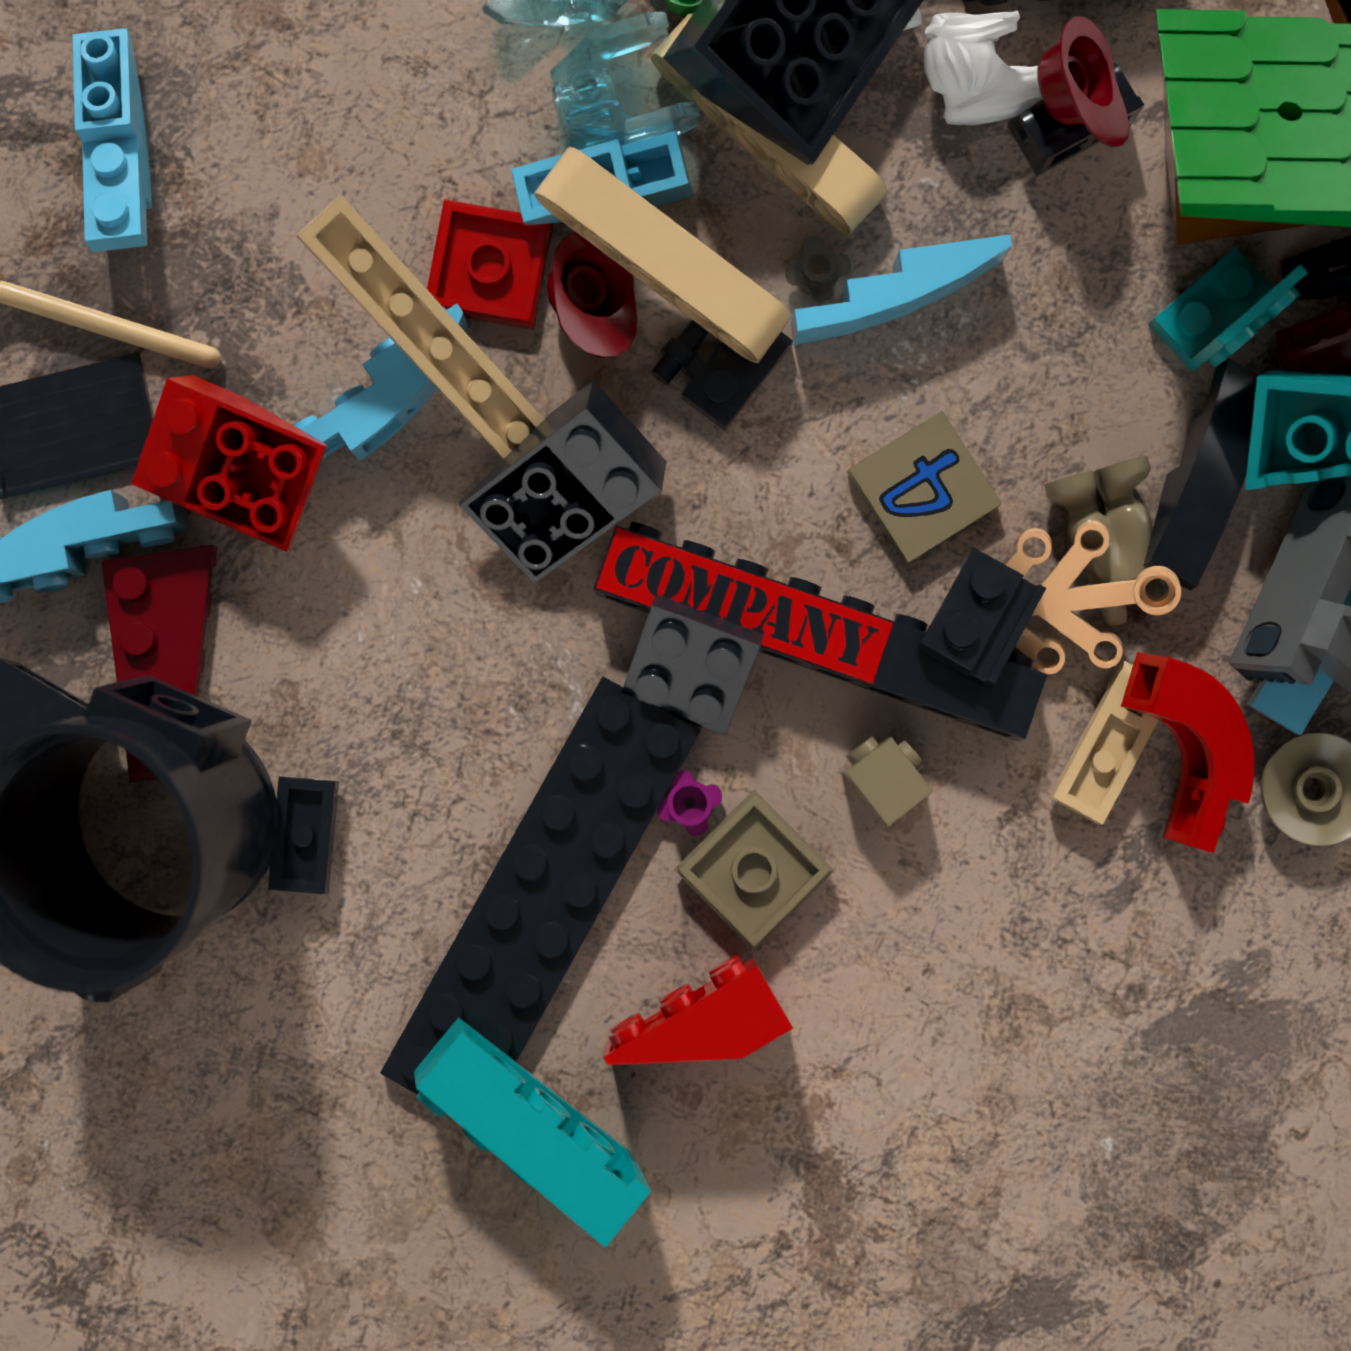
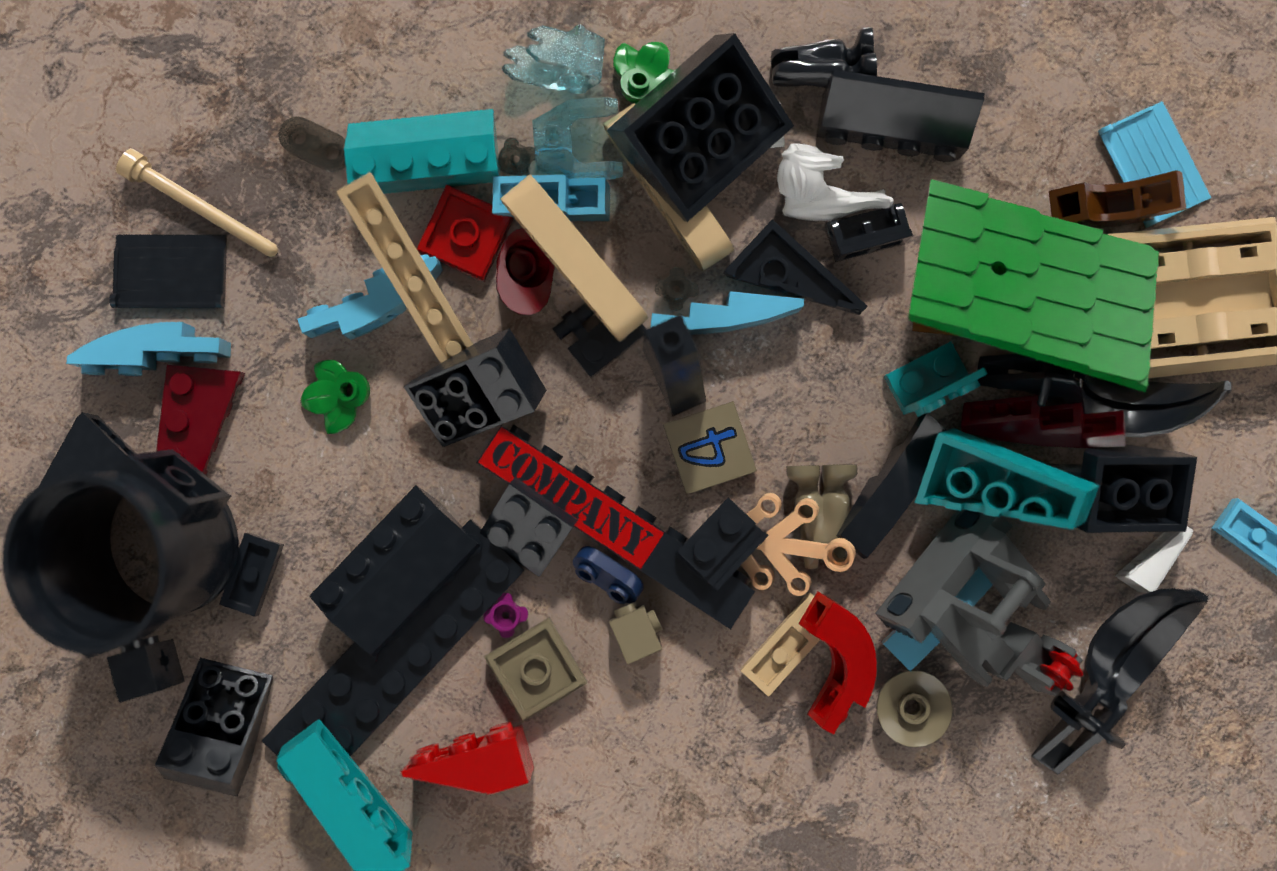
camera: 10 degrees right, 0 degrees up
medium azure slope [72,28,152,252] -> none
red slope [131,375,328,552] -> none
dark red piece [1037,16,1129,148] -> none
none -> black brick [106,635,185,703]
none -> black slope [155,657,273,797]
none -> clear smoke plate [278,117,346,172]
none -> green plate [300,360,370,434]
none -> black slope [309,485,480,657]
none -> teal slope [344,109,501,194]
none -> clear smoke plate [498,137,537,176]
none -> dark blue plate [572,546,644,604]
none -> black slope [643,314,706,416]
none -> black wing [723,219,868,315]

